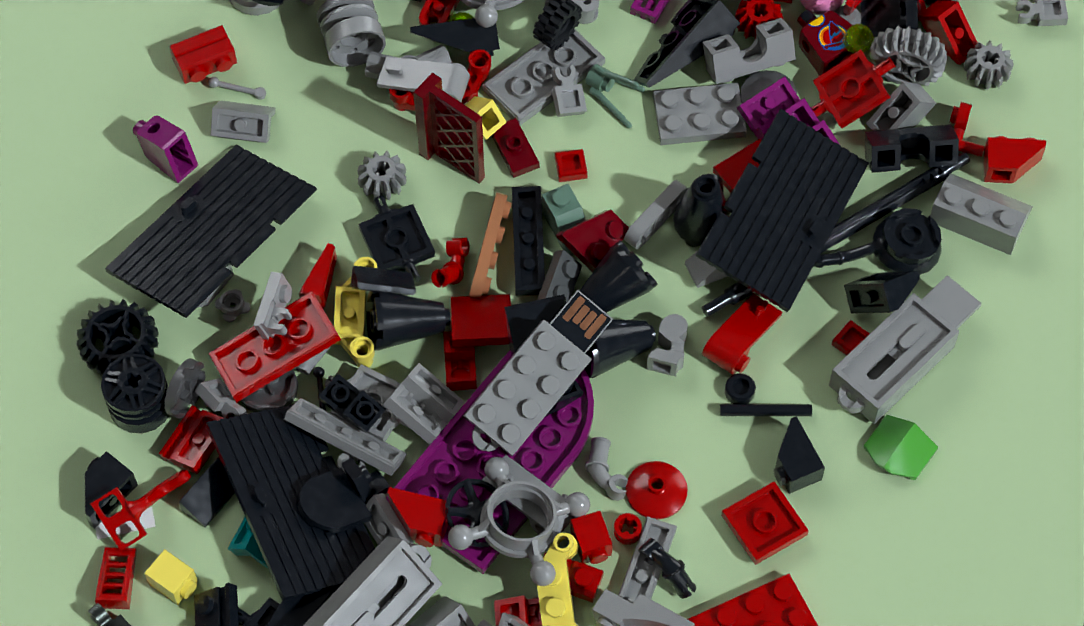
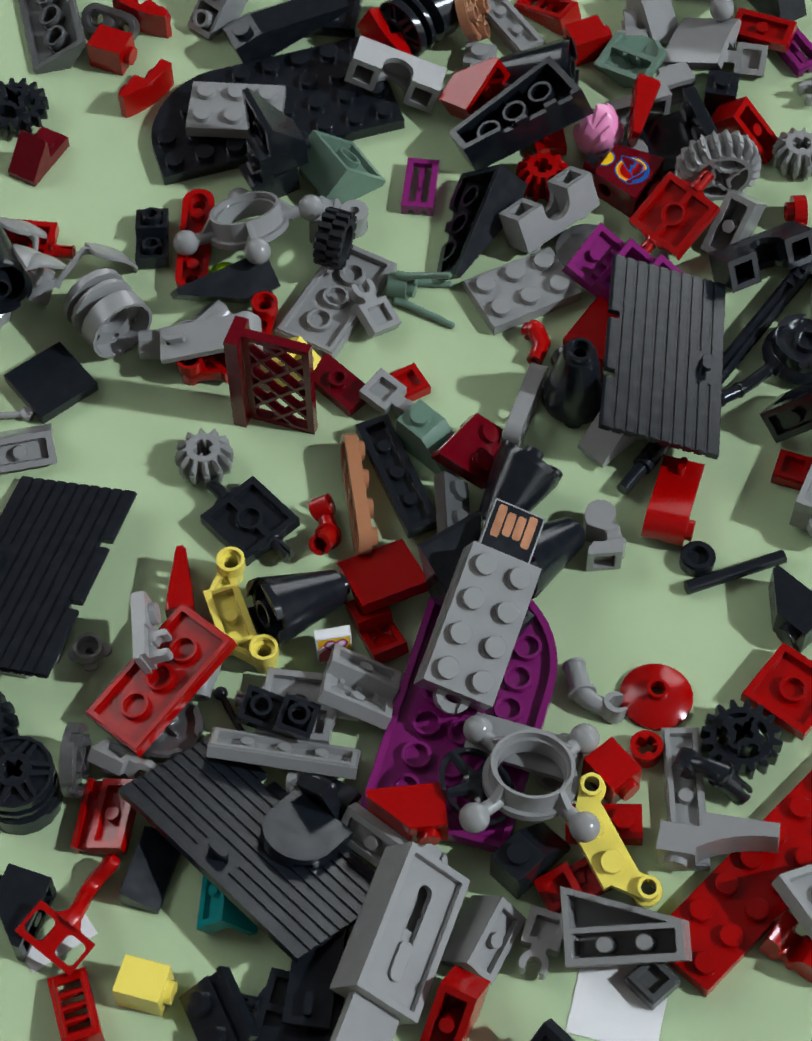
camera: 20 degrees left, 5 degrees down
black slope [350,266,416,296] -> none
clear neon green tile [843,24,874,54] -> none
none -> black tile [4,341,99,424]
none -> white tile [313,625,353,664]
none -> light grey plate [359,368,414,417]
none -> black slope [490,822,571,900]
none -> red arm [521,319,551,365]
none -> black gear [700,700,783,780]

